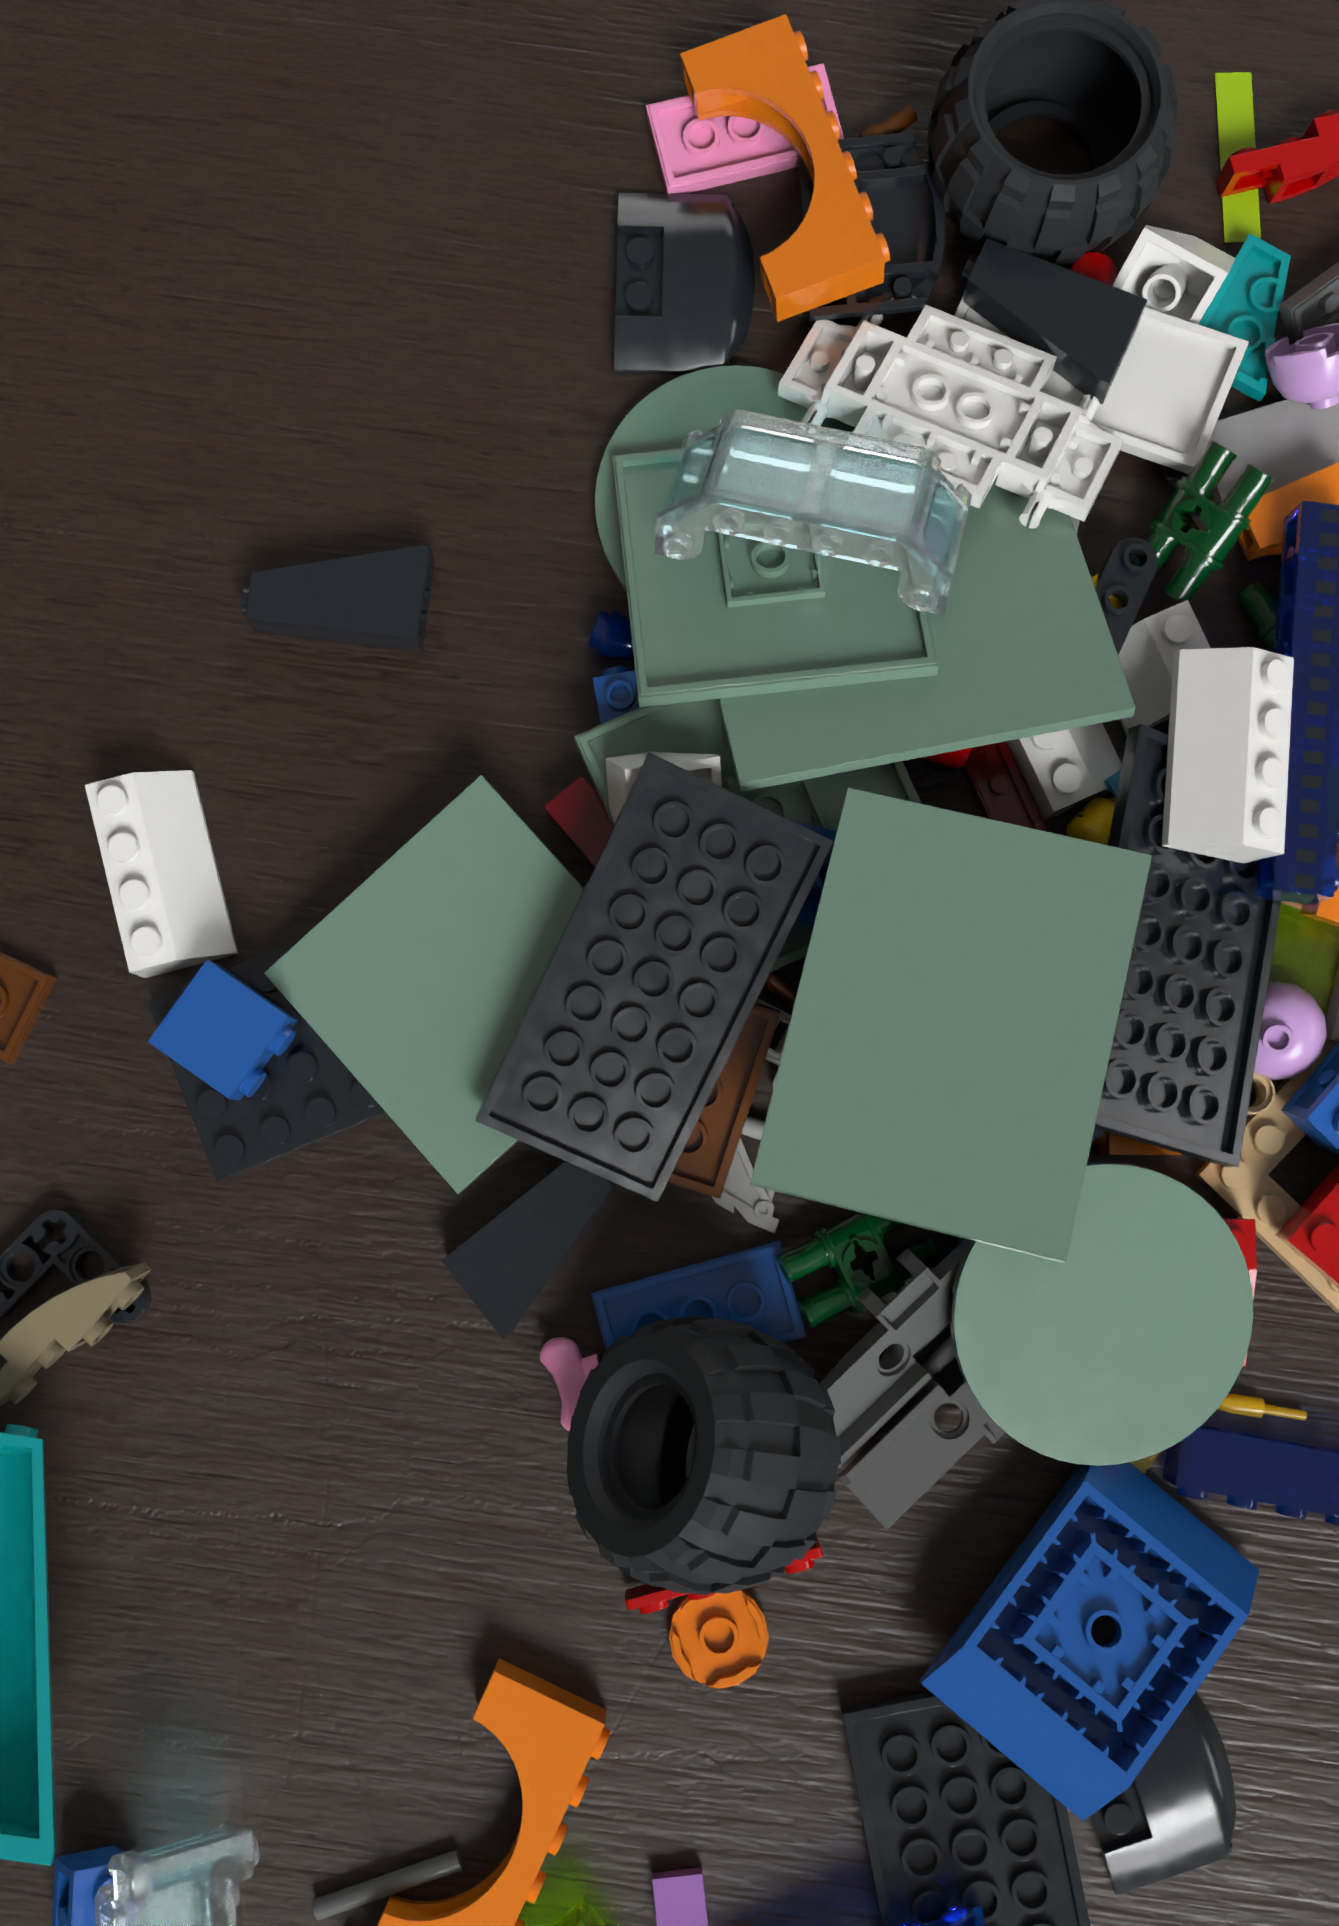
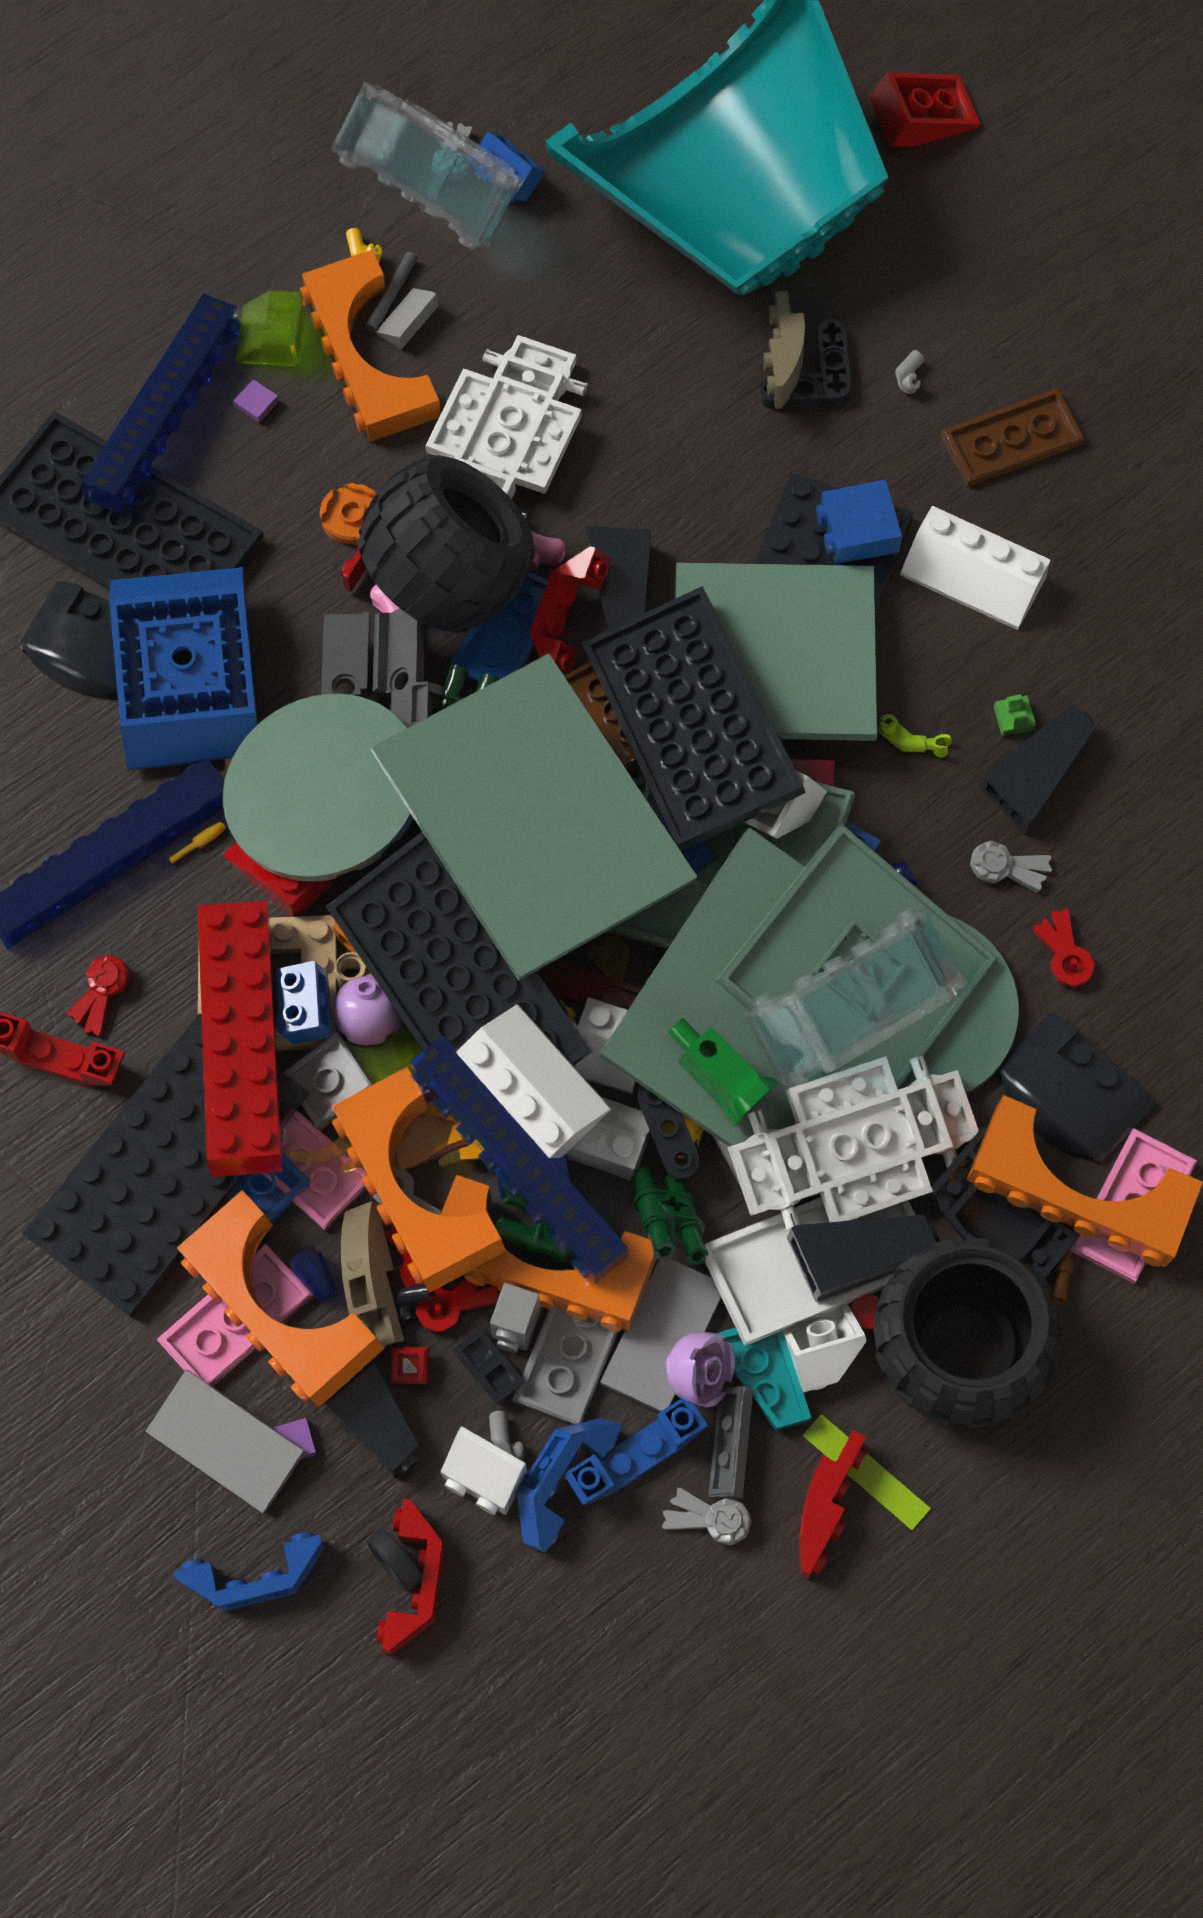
camera: 135 degrees right, 15 degrees down
none -> light grey slope [376,288,439,350]
none -> white piece [426,335,588,519]
none -> red slope [530,547,611,675]
none -> green piece [668,1018,778,1127]
none -> lime arm [878,714,952,758]
none -> light grey piece [970,841,1052,893]
none -> bright green tile [994,694,1036,737]
none -> red piece [1033,908,1095,988]

